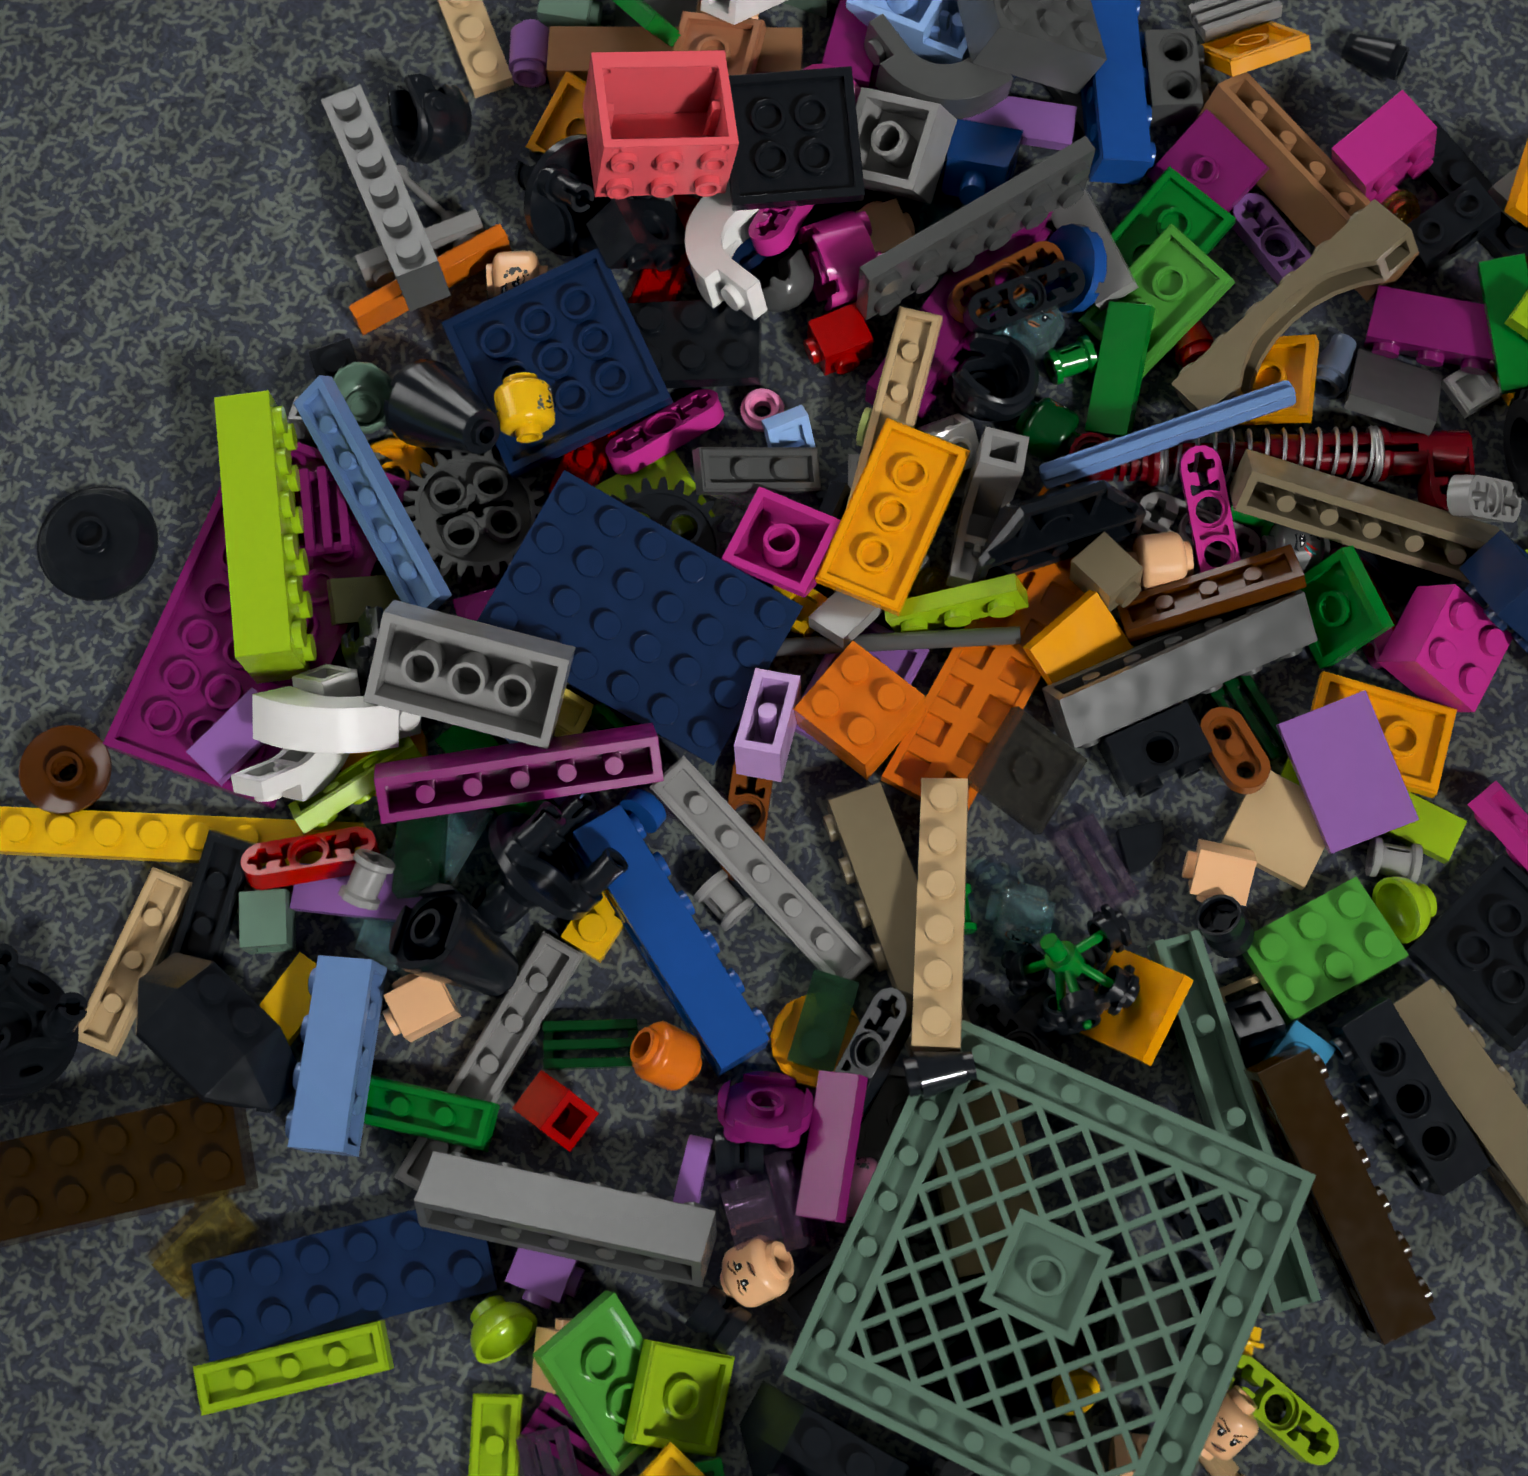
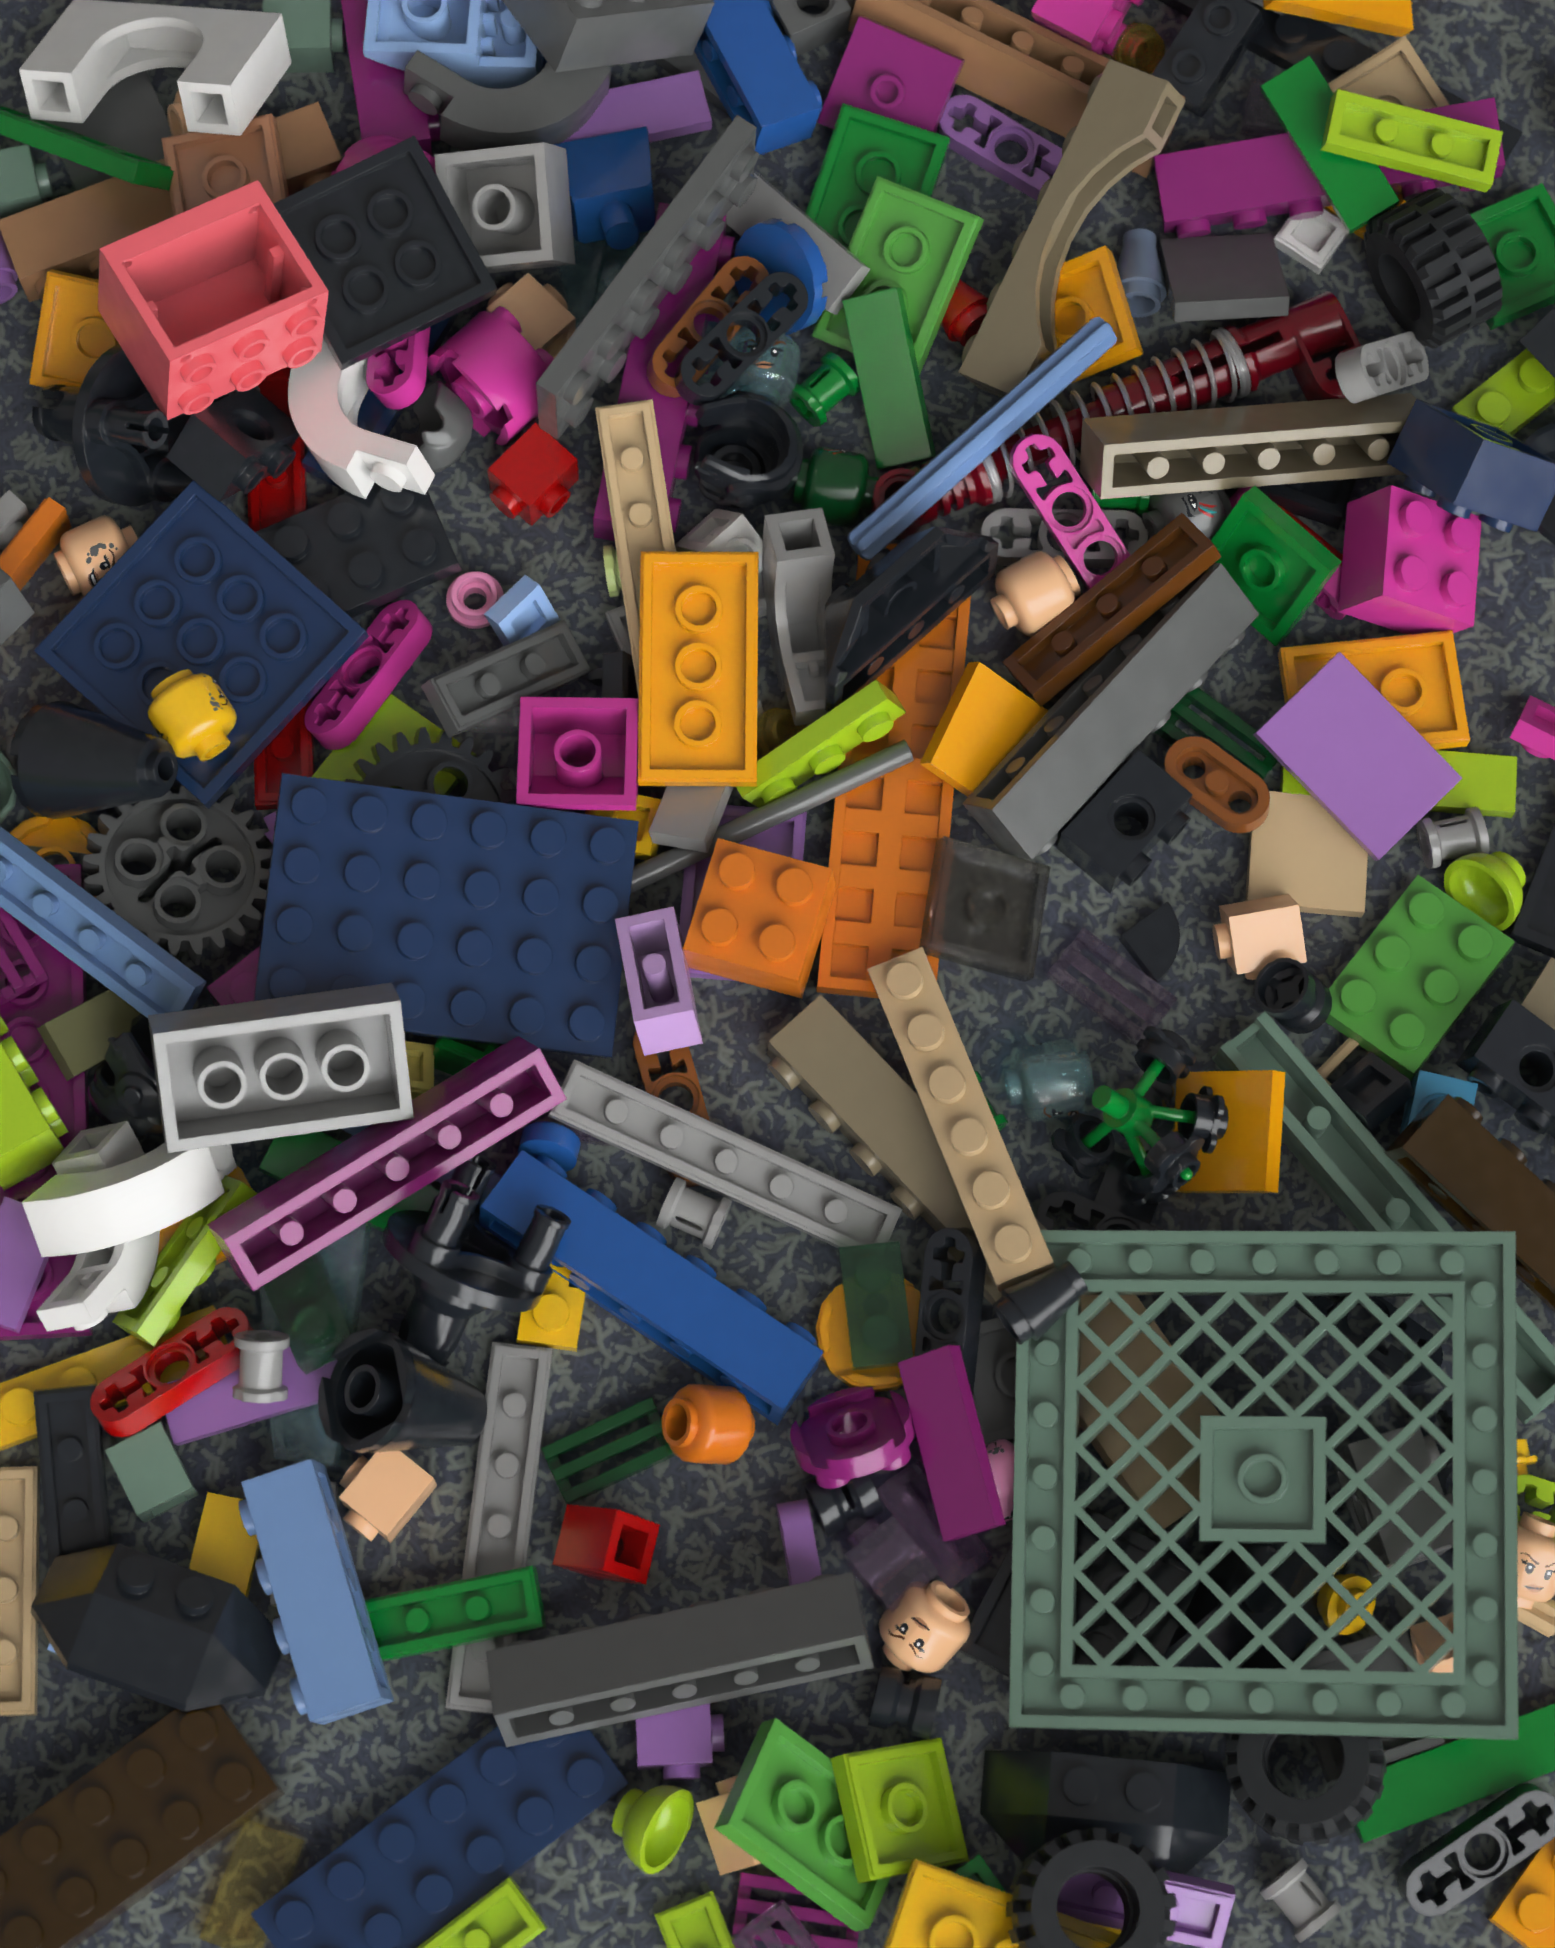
camera: 30 degrees left, 0 degrees up
dark tan brick [1069,532,1143,612] -> none

